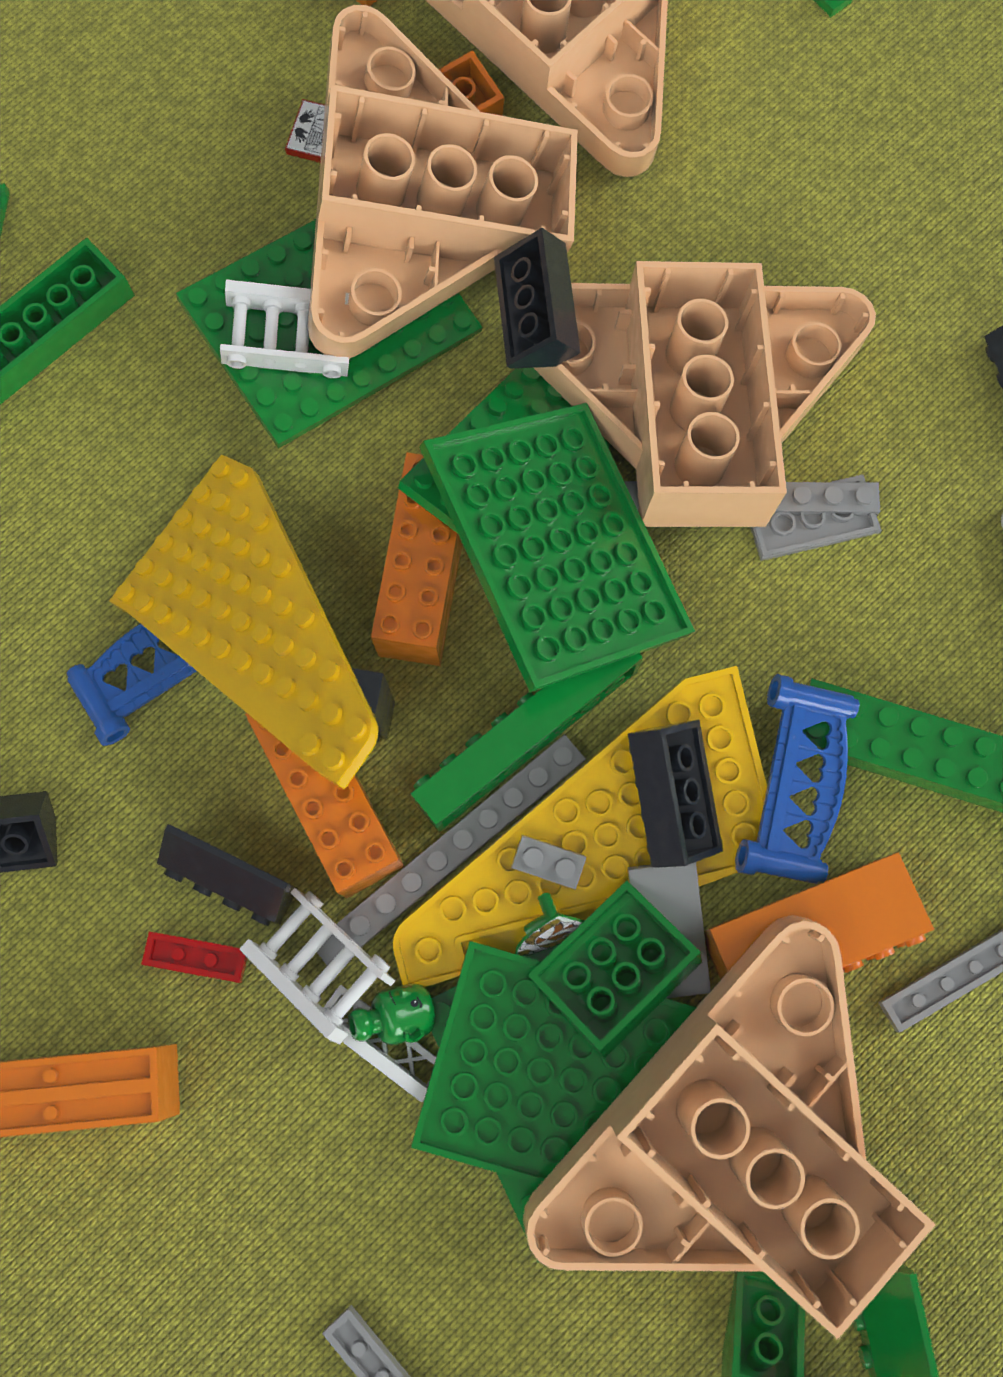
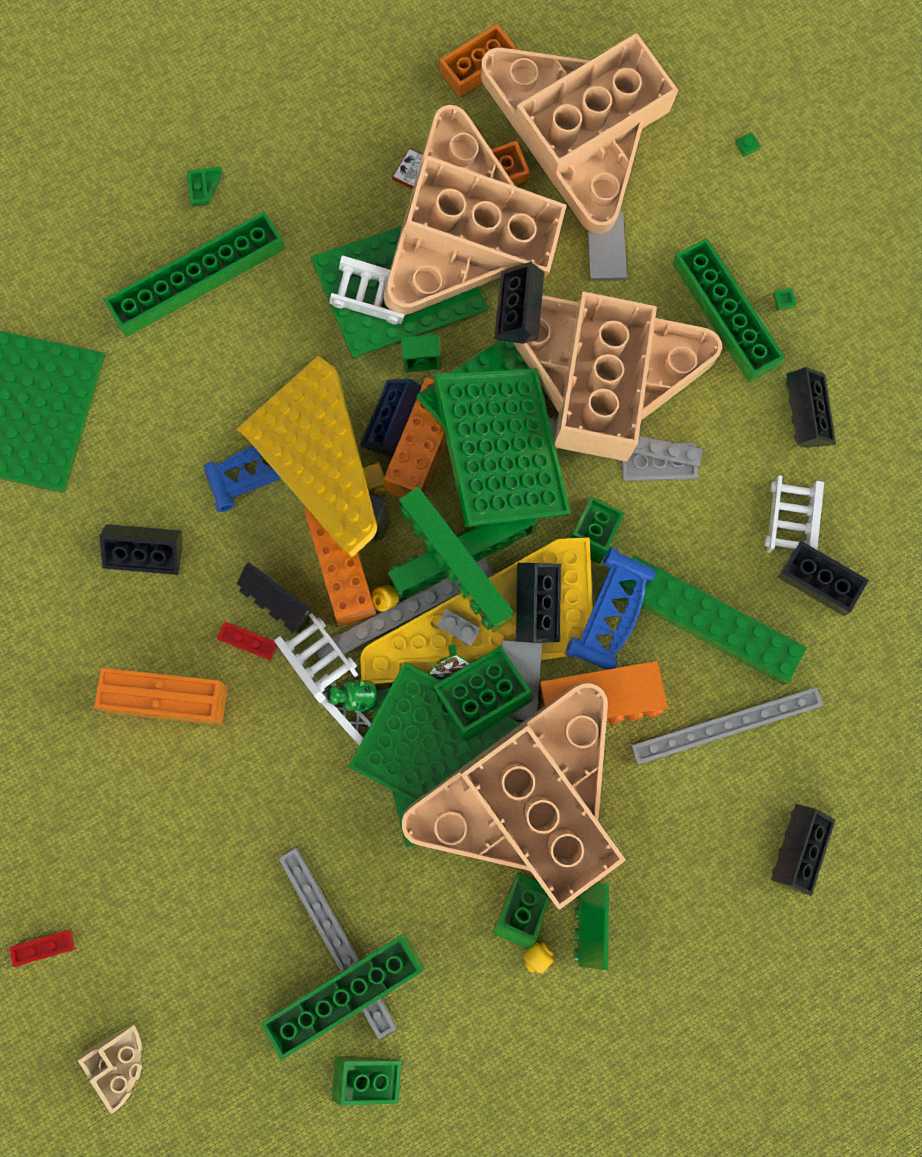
camera: 10 degrees right, 0 degrees up
none -> dark blue slope [360,379,422,456]
none -> yellow brick [363,462,385,495]
none -> yellow head [371,585,399,611]
none -> green brick [399,486,514,633]
none -> green brick [401,333,441,372]
none -> green slope [570,496,624,565]
none -> light grey tile [587,211,627,281]
none -> green brick [672,238,785,383]
none -> green plate [773,288,797,311]

